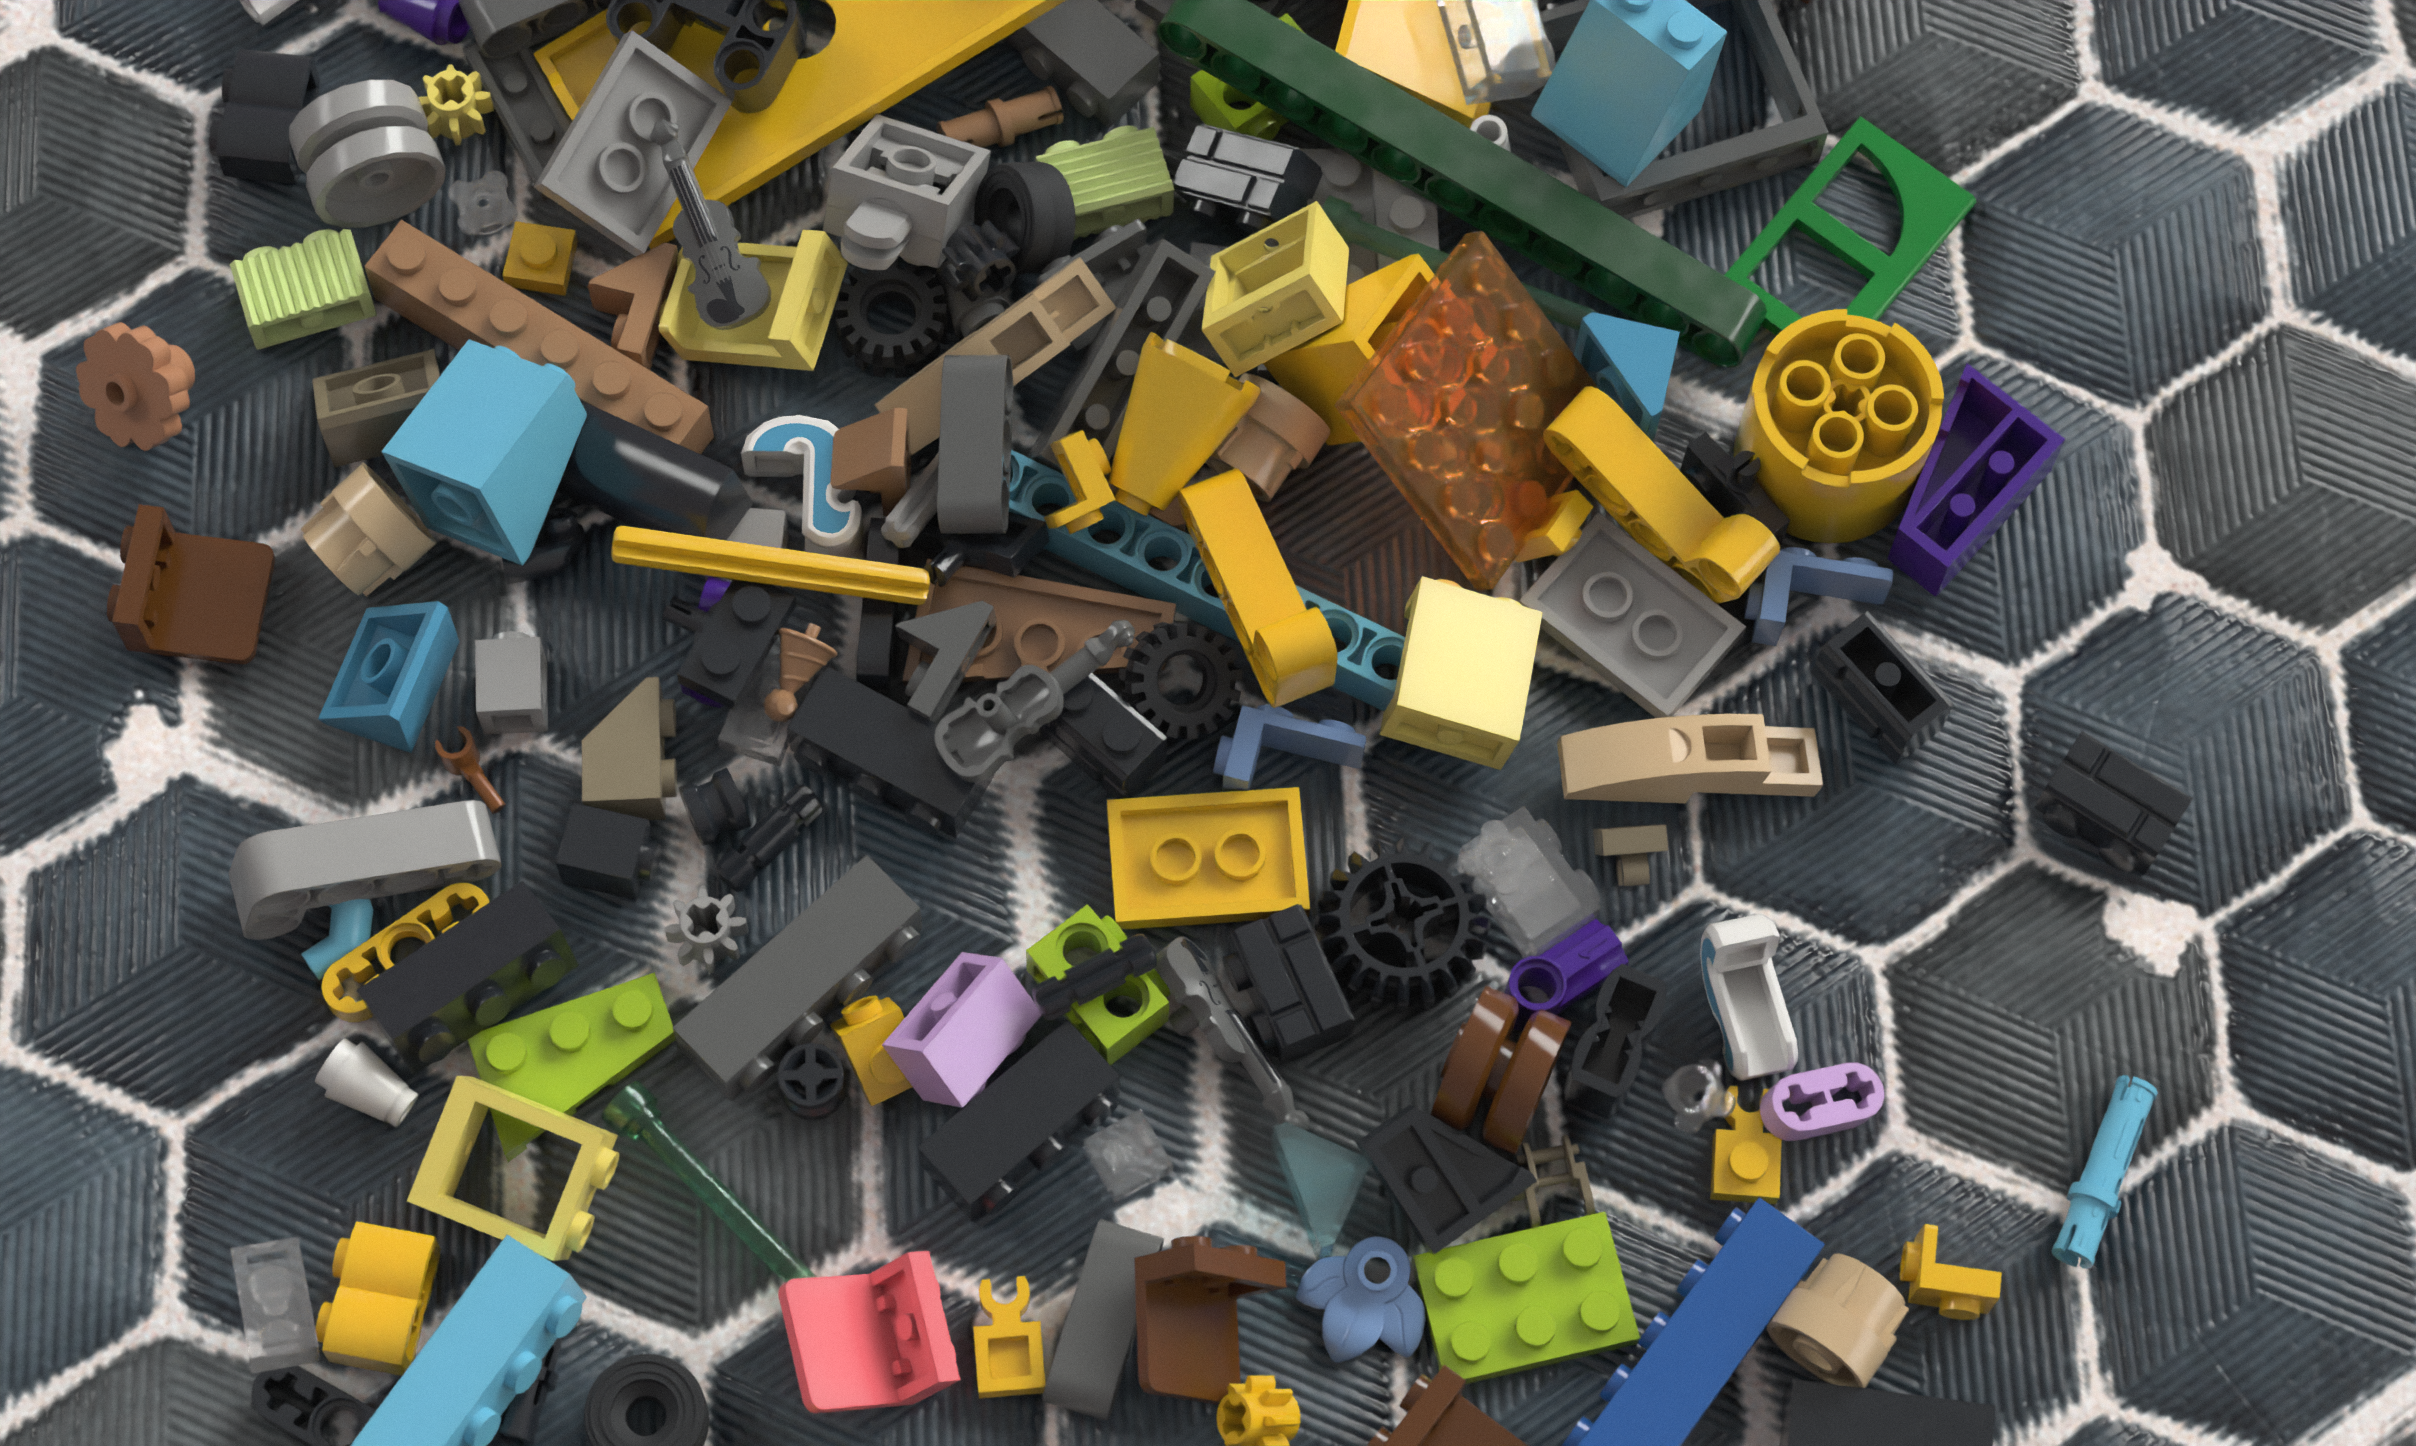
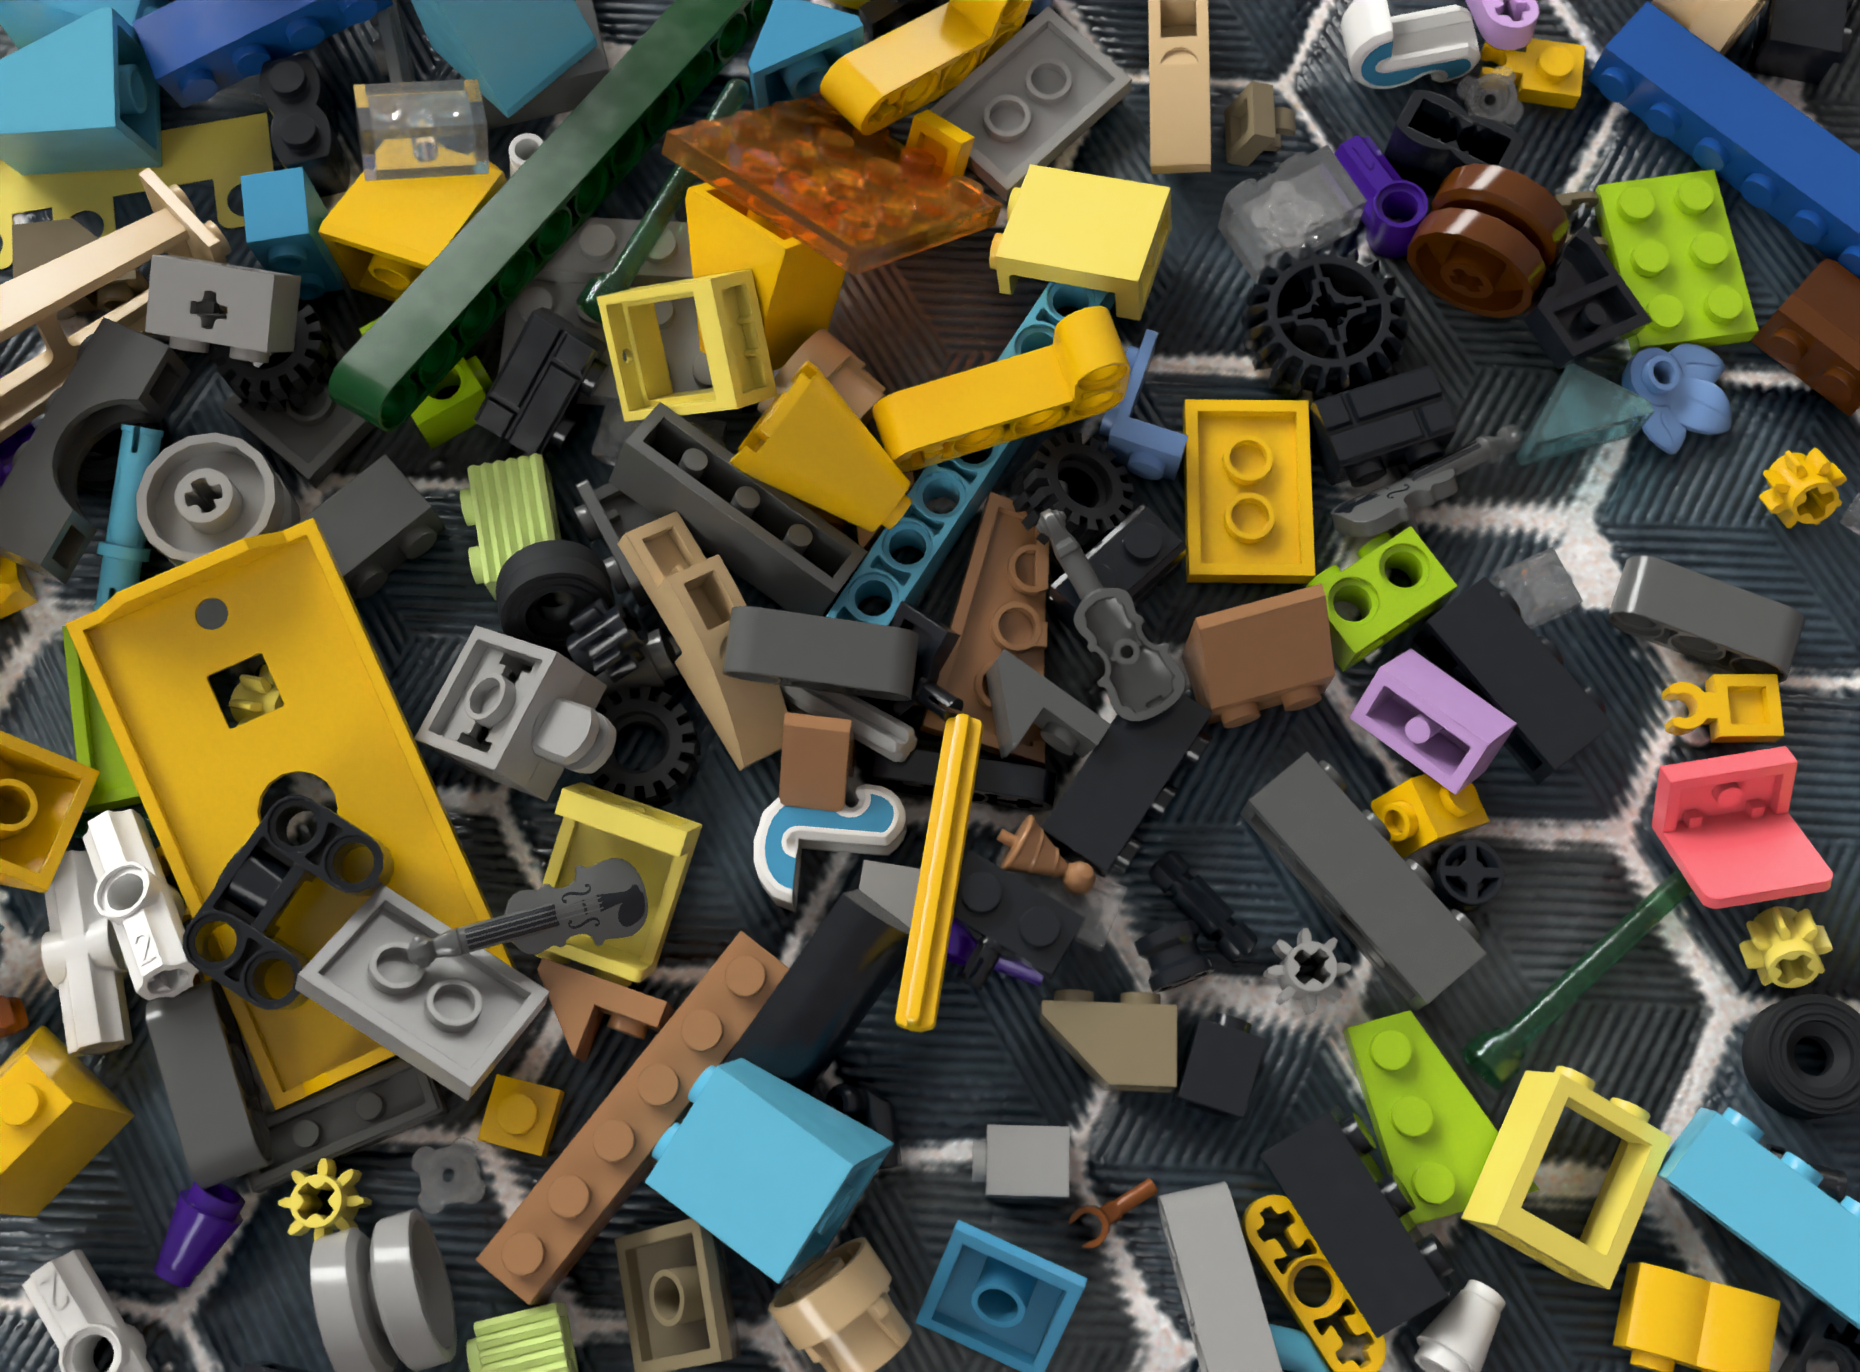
camera: 80 degrees left, 5 degrees up
medium nougat pin [936,86,1063,148] -> none
black axle [1032,934,1157,1020] -> none
yellow bracket [1044,430,1115,534] -> none
reddish brown bracket [1134,1236,1286,1405] -> none
none -> medium nougat slope [1181,584,1335,728]
none -> light yellow gear [1739,906,1833,988]

